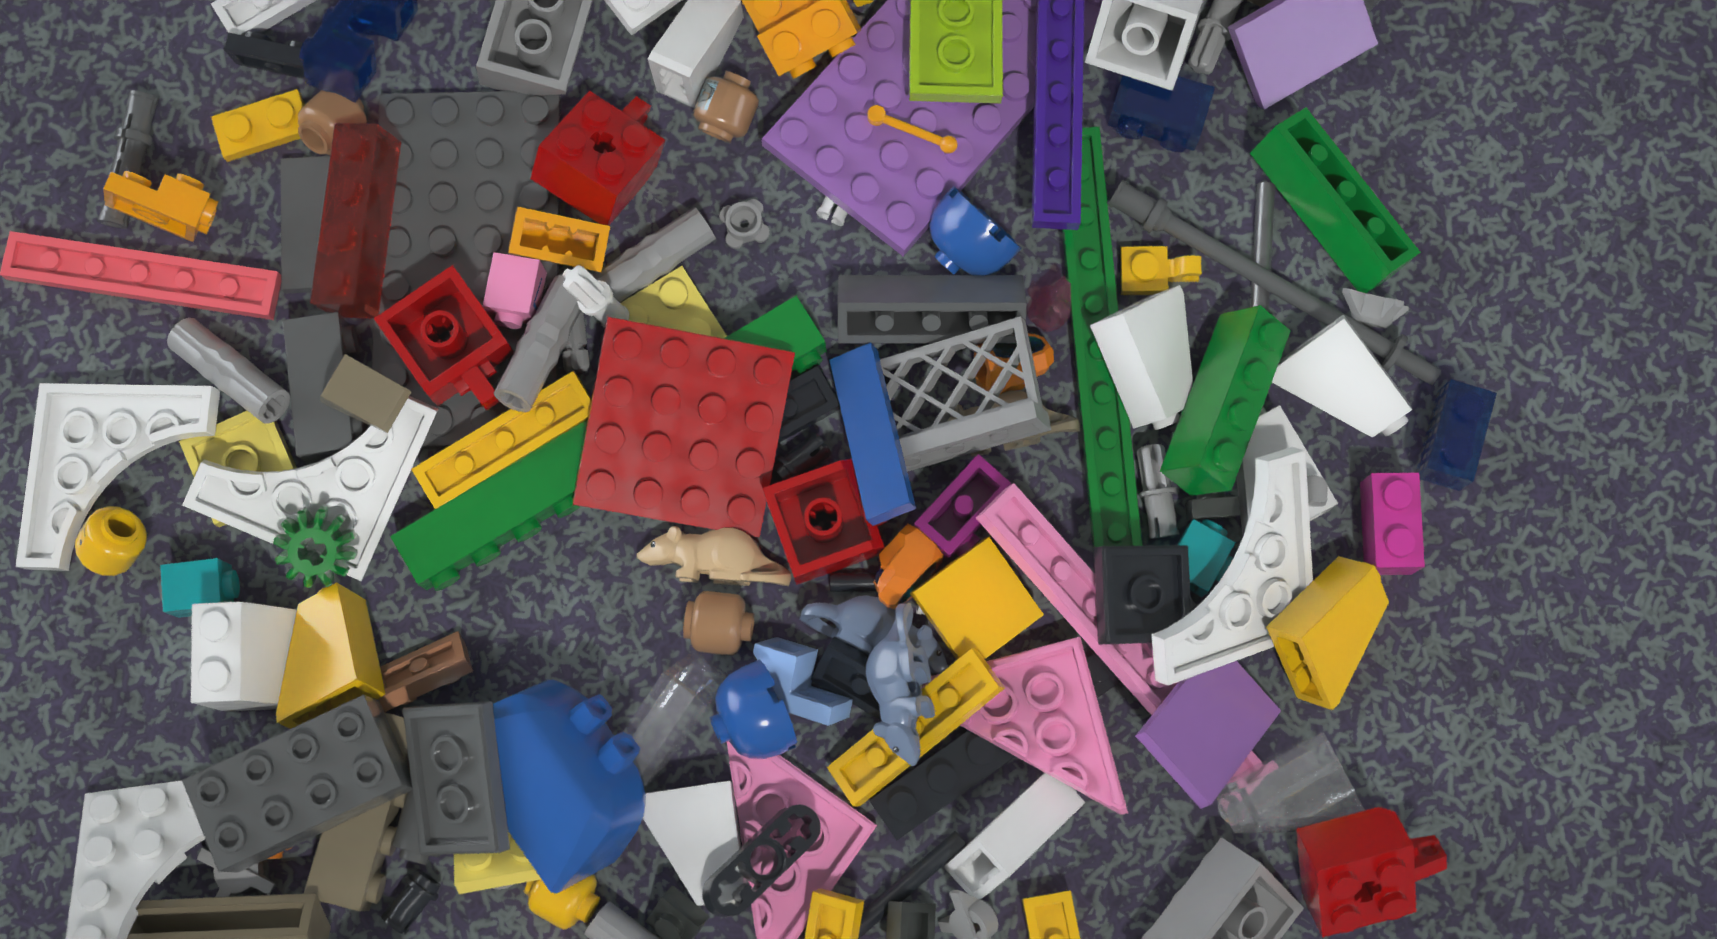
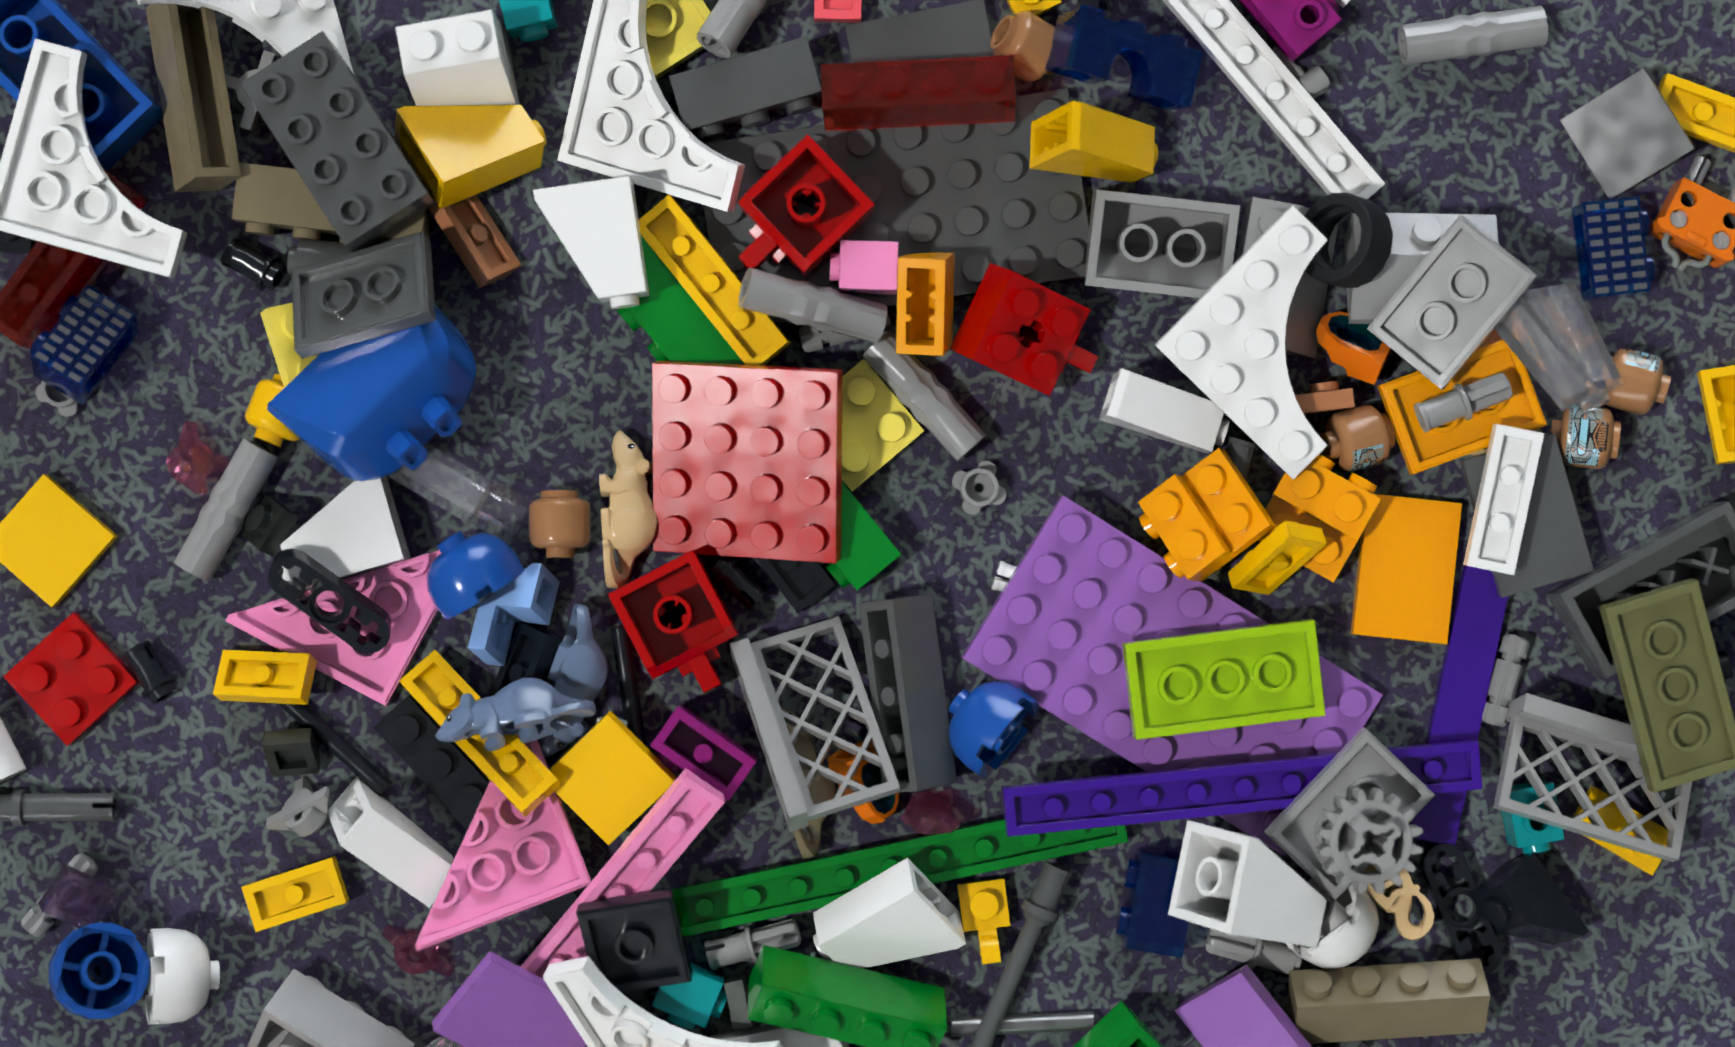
camera: 80 degrees right, 10 degrees up
green gear [273,506,358,588] -> none
dark tan slope [320,354,411,433] -> none
white axle [563,265,629,328] -> none
medium nougat head [693,71,759,143] -> none
blue tile [829,342,916,526] -> none
light orange hinge [867,105,958,154] -> none
orange rock [874,524,943,610] -> none
none -> clear pink piece [381,924,455,977]
none -> white slope [533,176,650,309]
none -> yellow slope [1029,101,1158,183]

